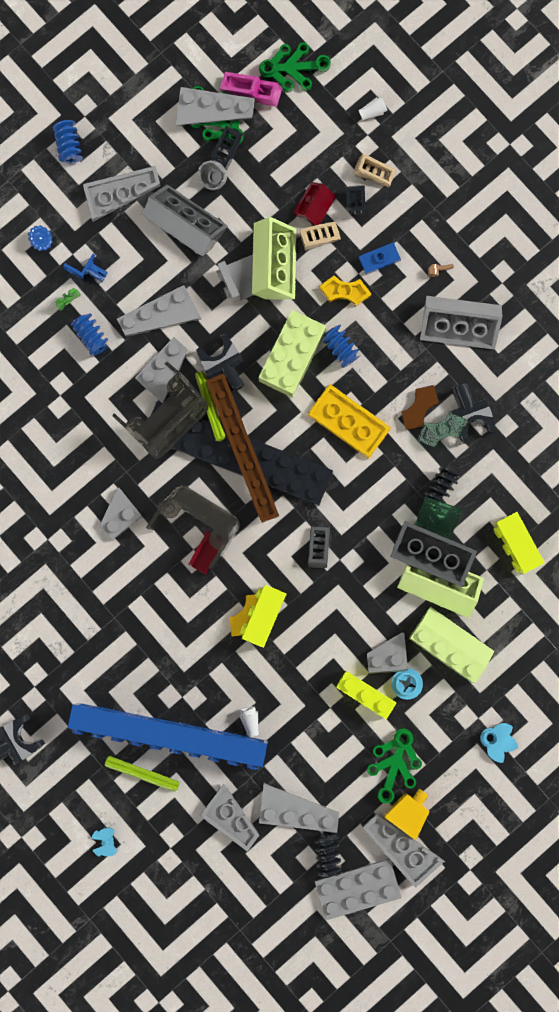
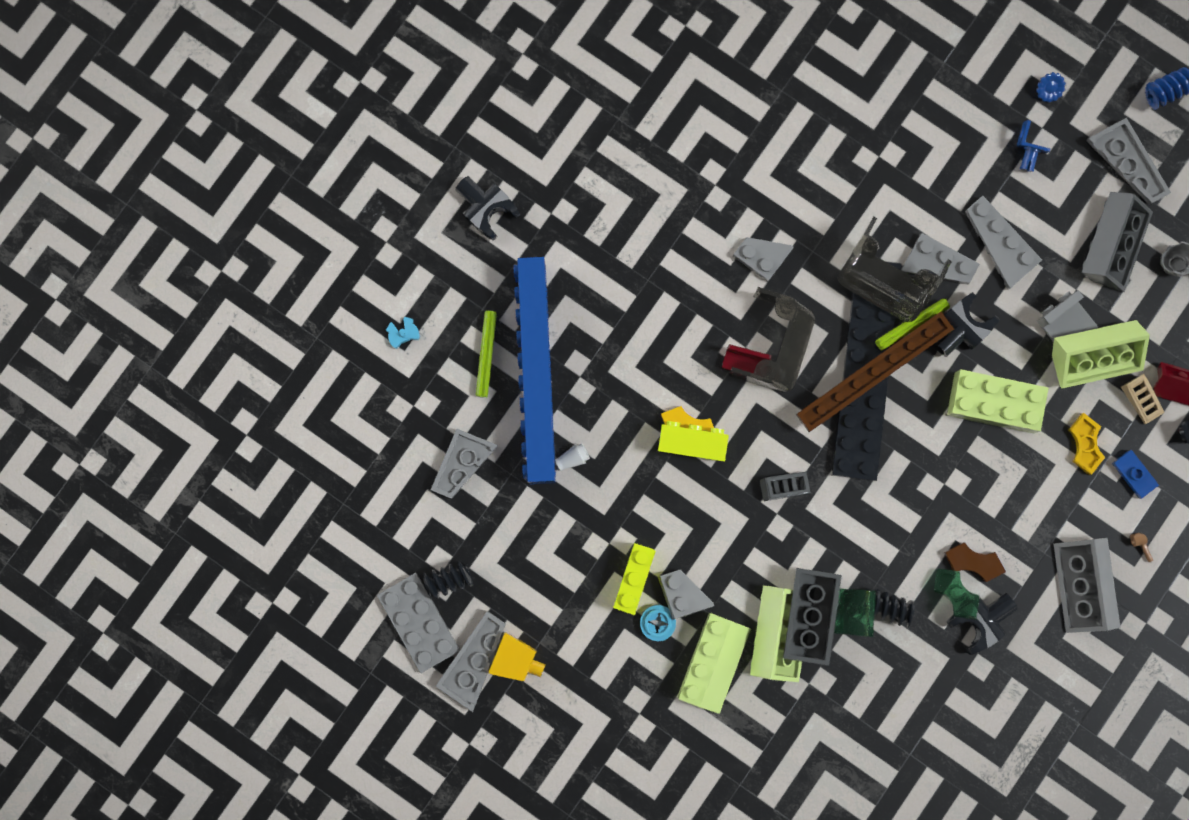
camera: 75 degrees right, 0 degrees up
bright green piece [55,288,81,311] -> none
blue piece [71,313,108,356] -> none
light grey wing [259,783,339,833] -> none
yellow tile [307,384,391,459] -> none
blue piece [323,325,361,368] -> none
green plant [367,729,422,804] -> none
medium azure plate [480,723,518,763] -> none
neon yellow brick [494,512,545,575] -> none

